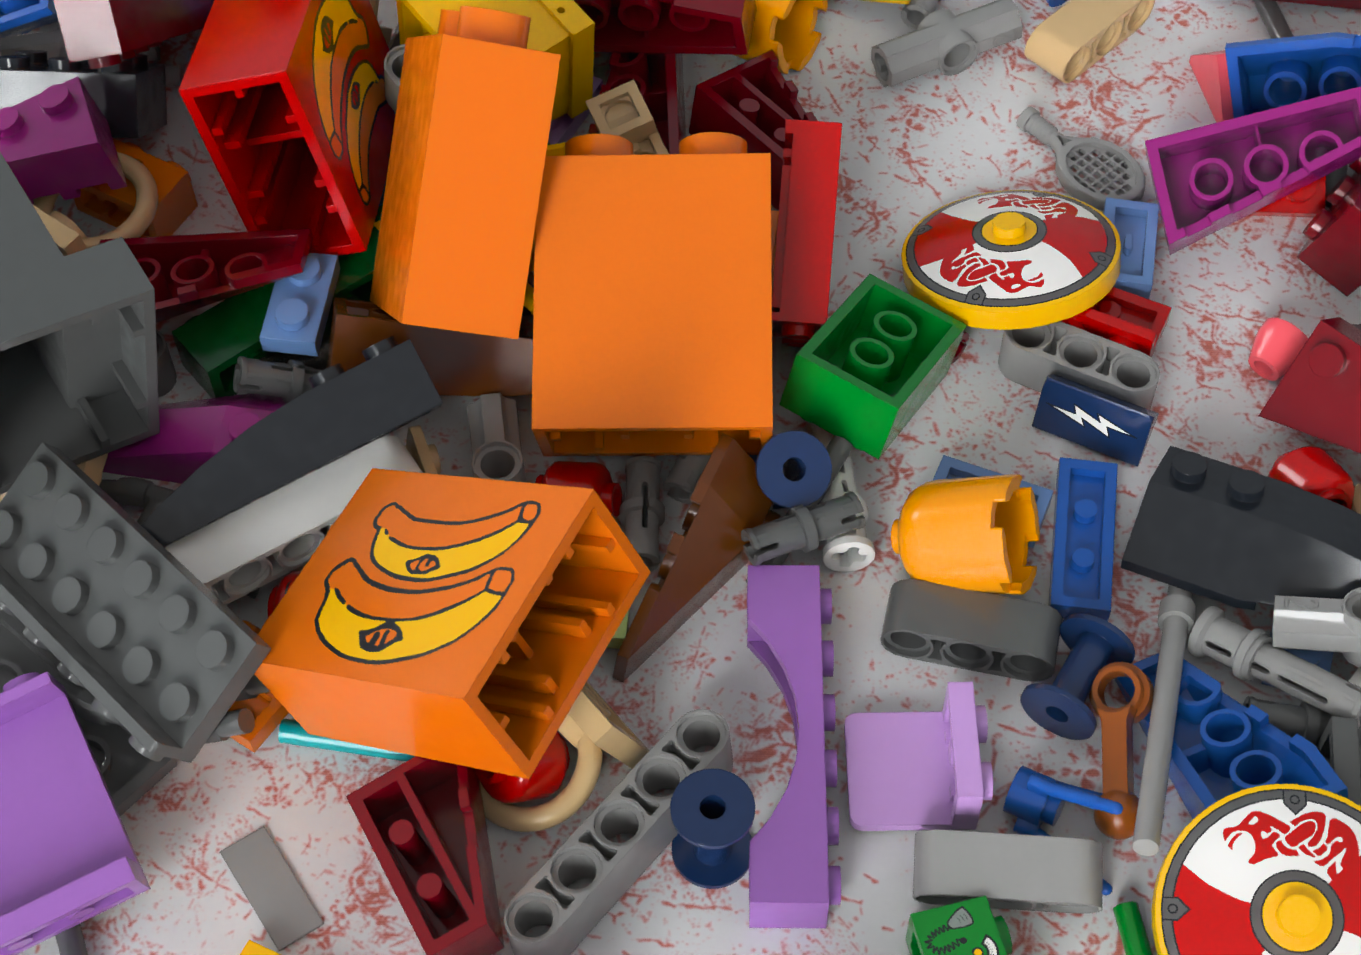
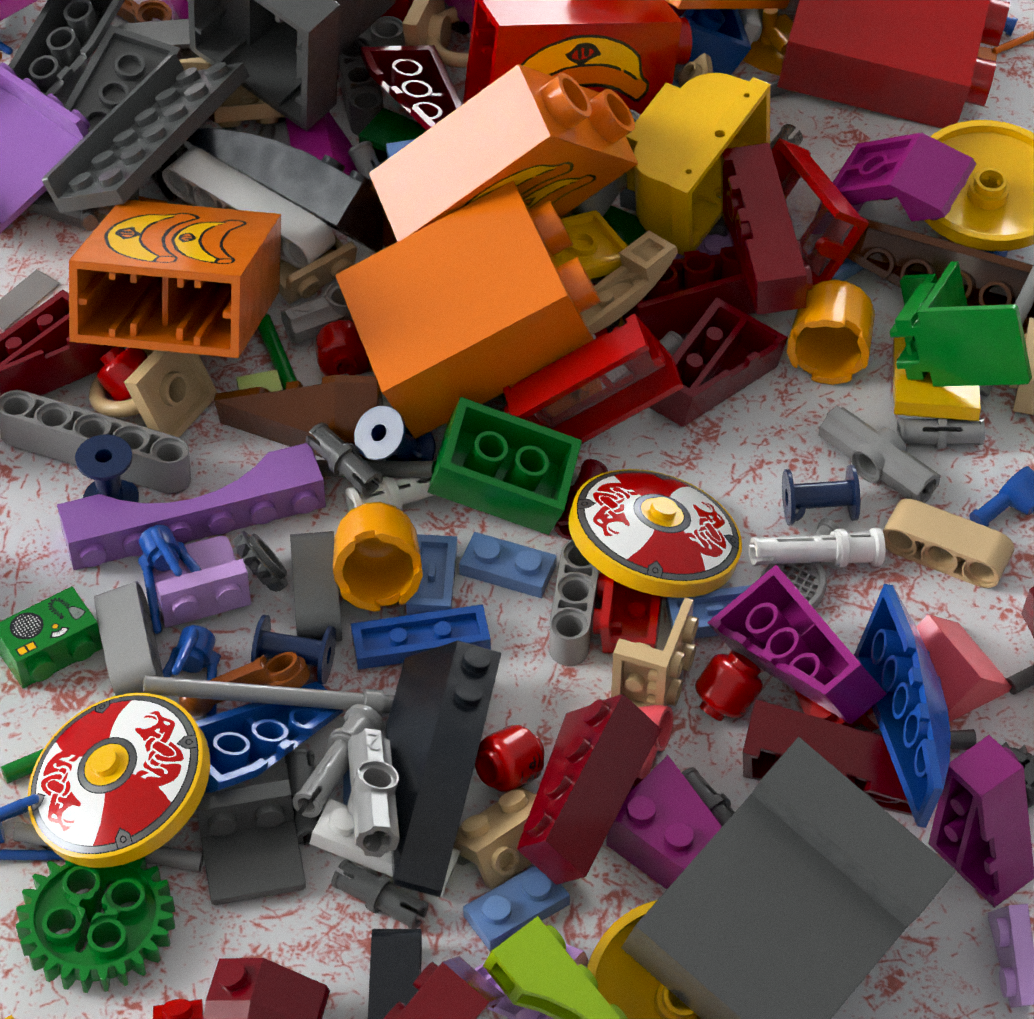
camera: 70 degrees right, 5 degrees down
dark blue slope [1032,373,1159,467] -> none
none -> blue plant [138,525,202,634]
none -> dark grey gear [234,531,288,592]
none -> medium blue plate [459,532,556,598]
none -> tan bracket [611,597,699,707]
none -> red head [695,651,763,721]
none -> white pin [749,527,886,568]
none -> dark blue piece [782,465,861,525]

